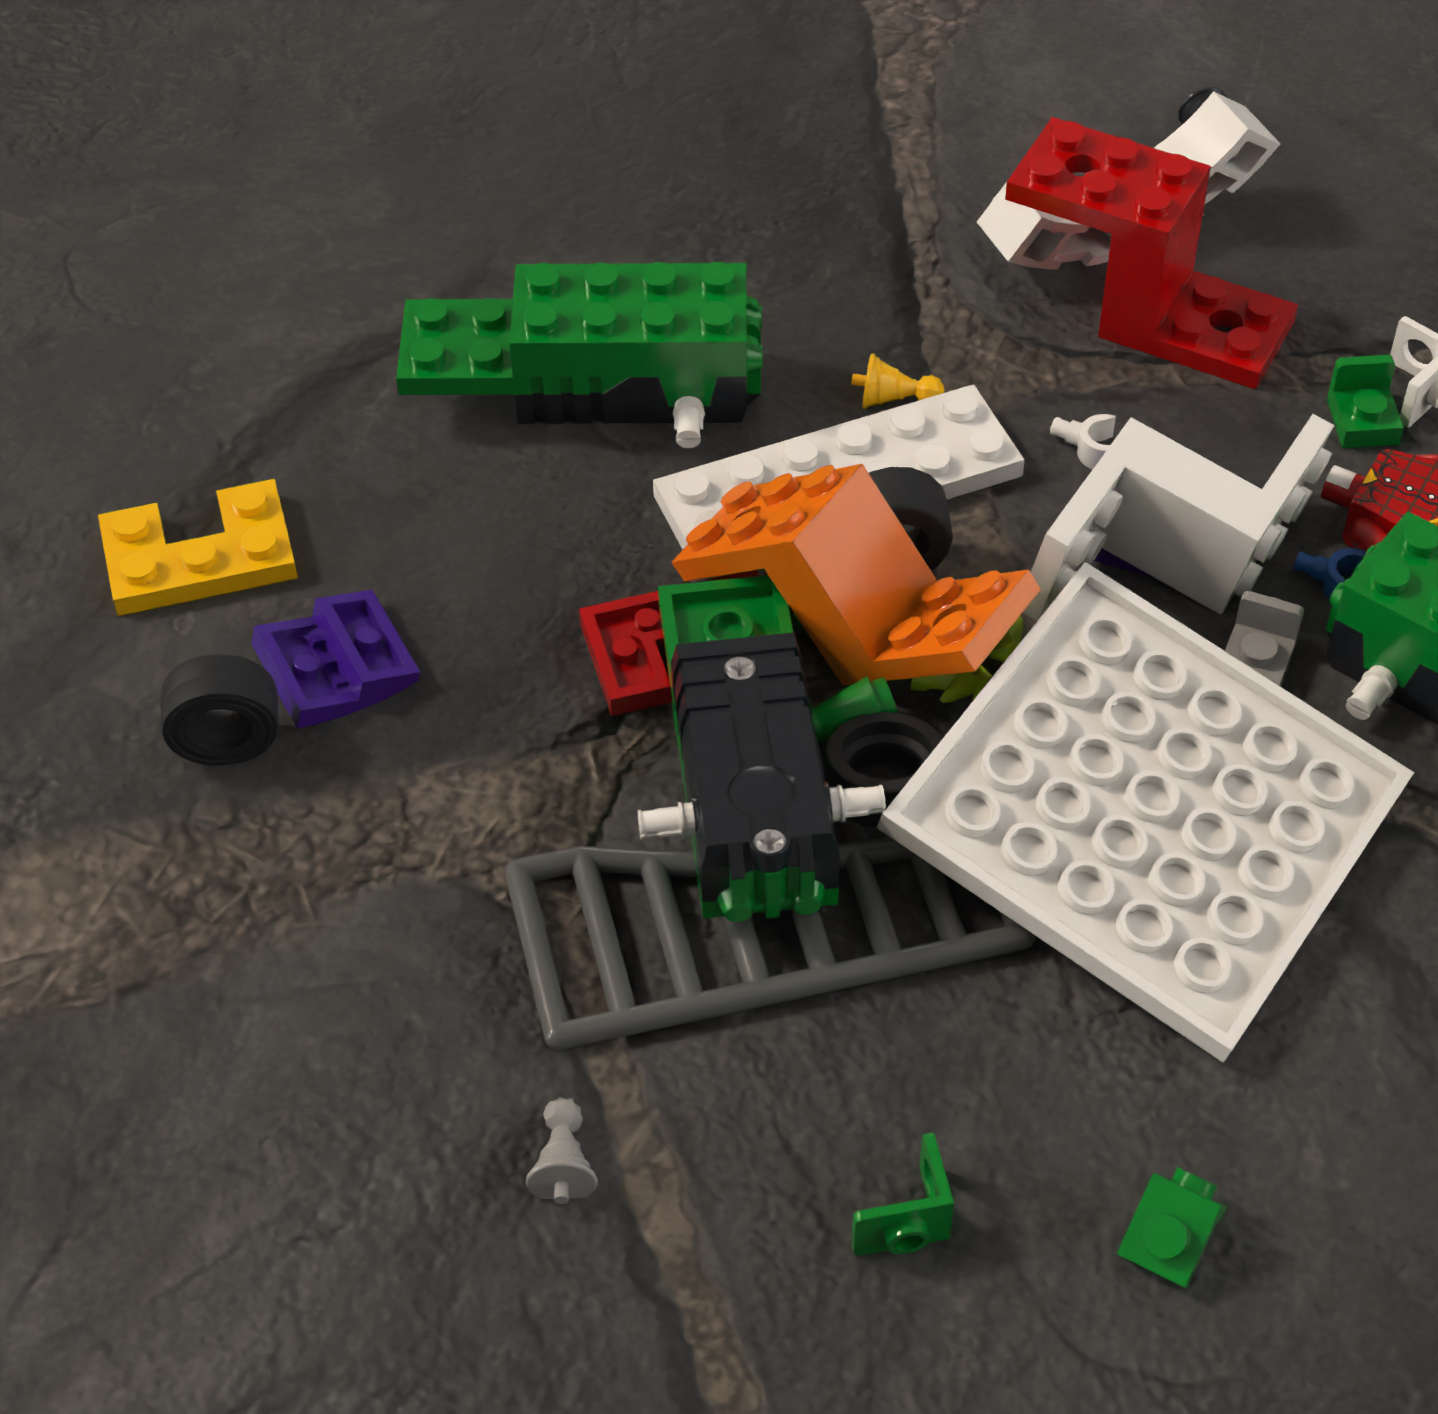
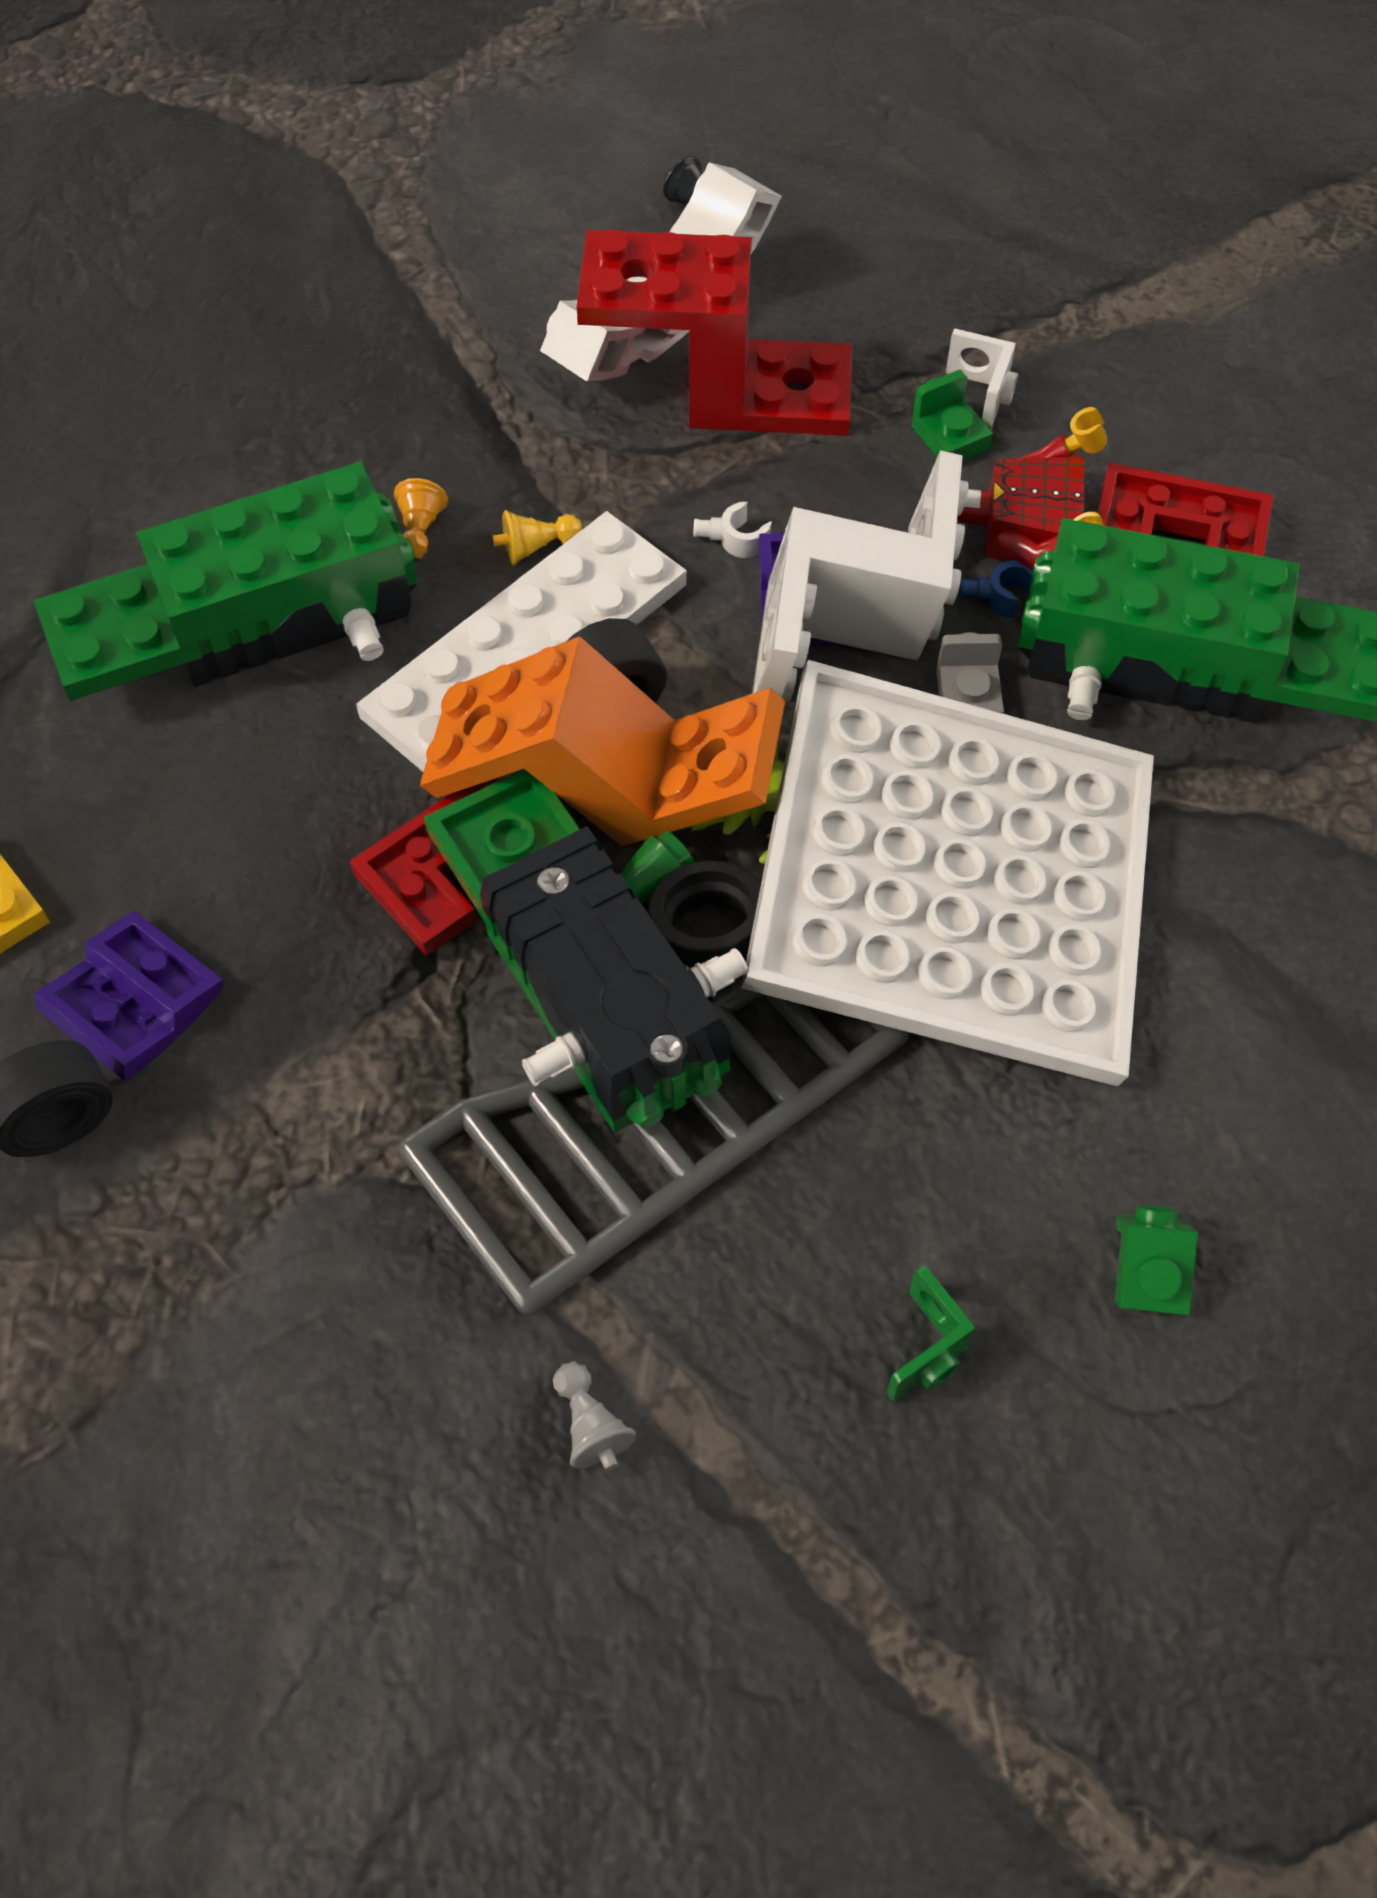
camera: 25 degrees left, 10 degrees up
none -> light orange piece [394,478,448,559]

